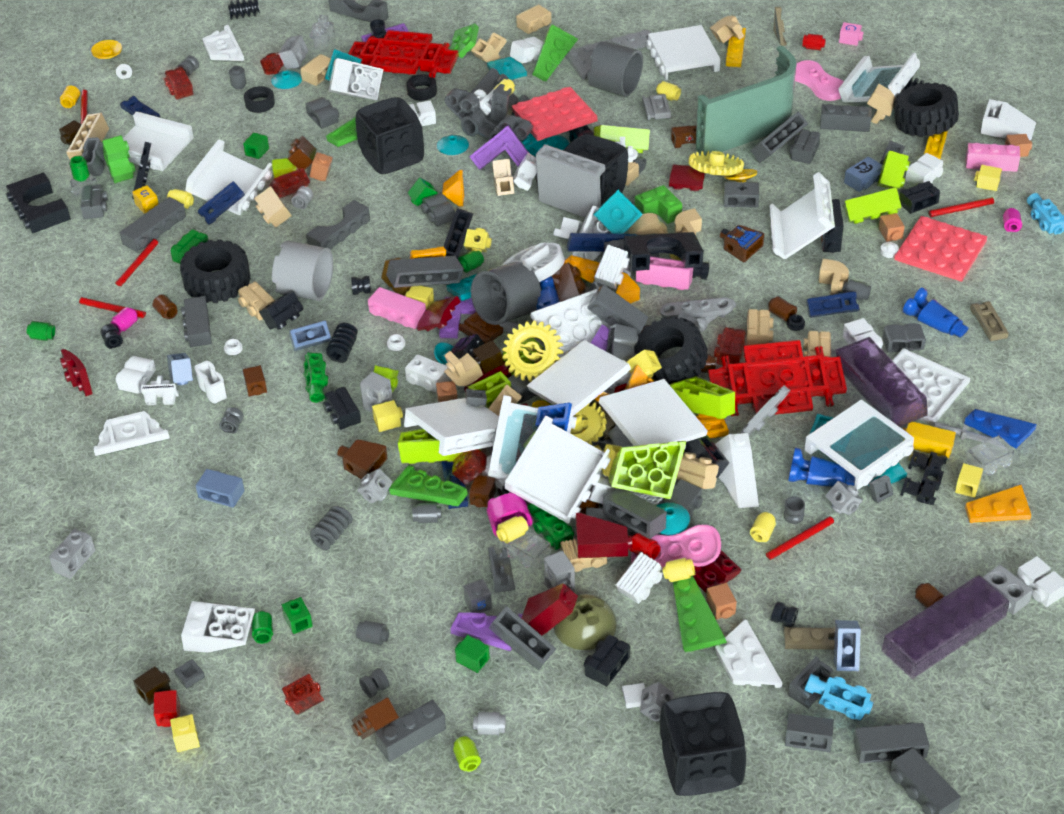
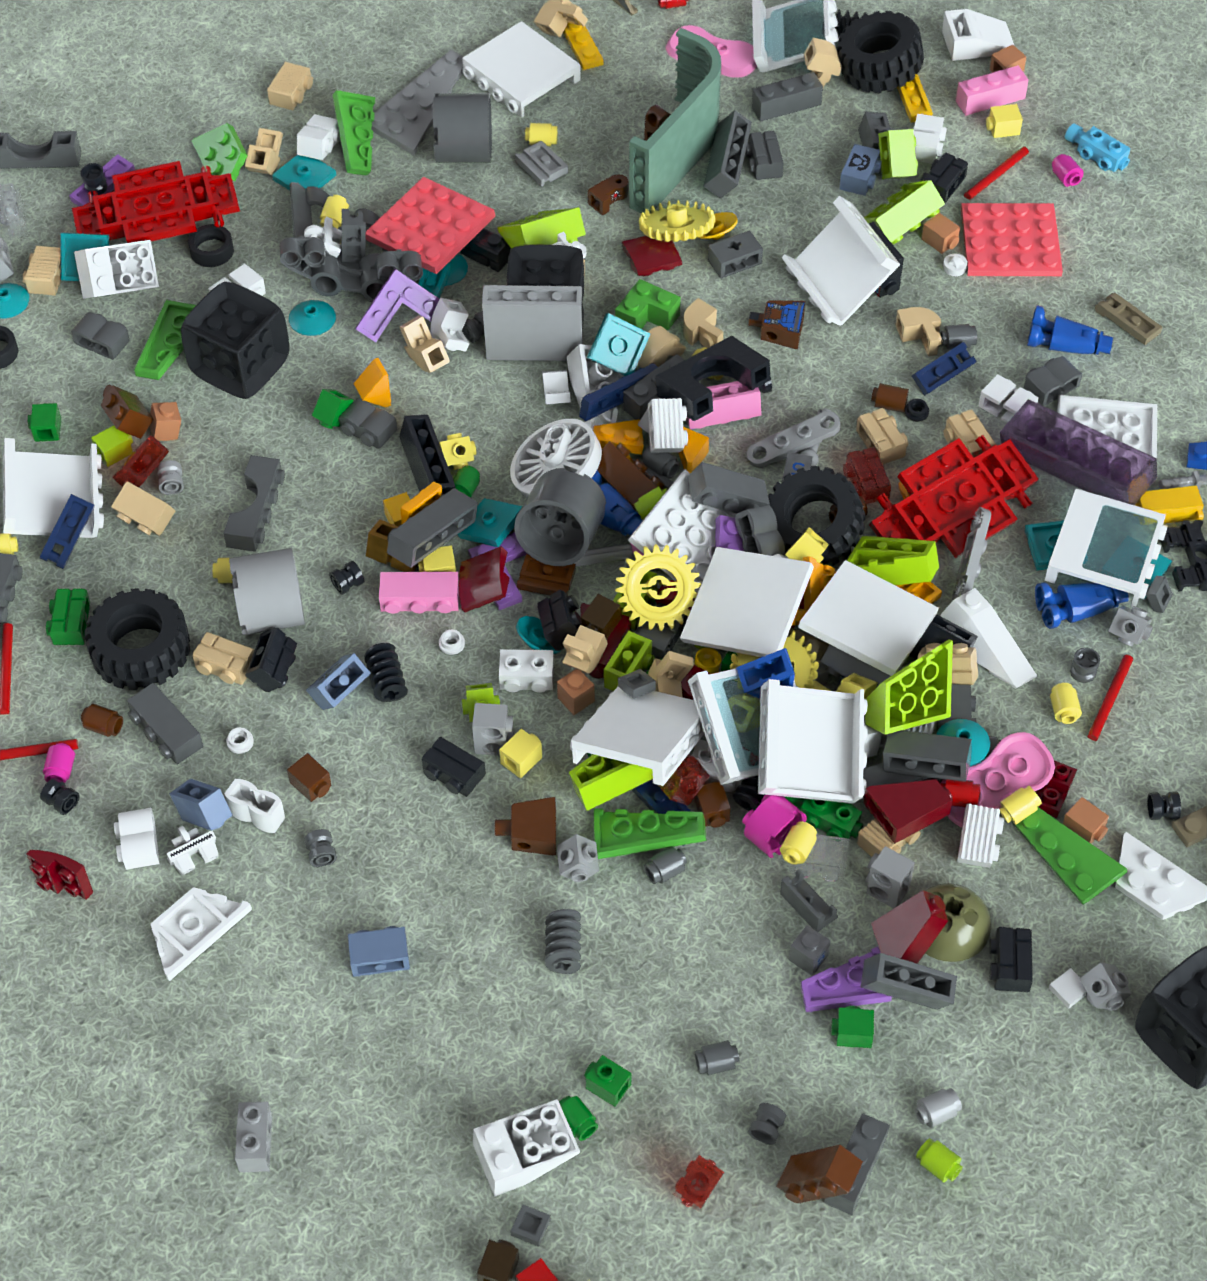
camera: 30 degrees left, 10 degrees up
green brick [303,352,328,403] -> none

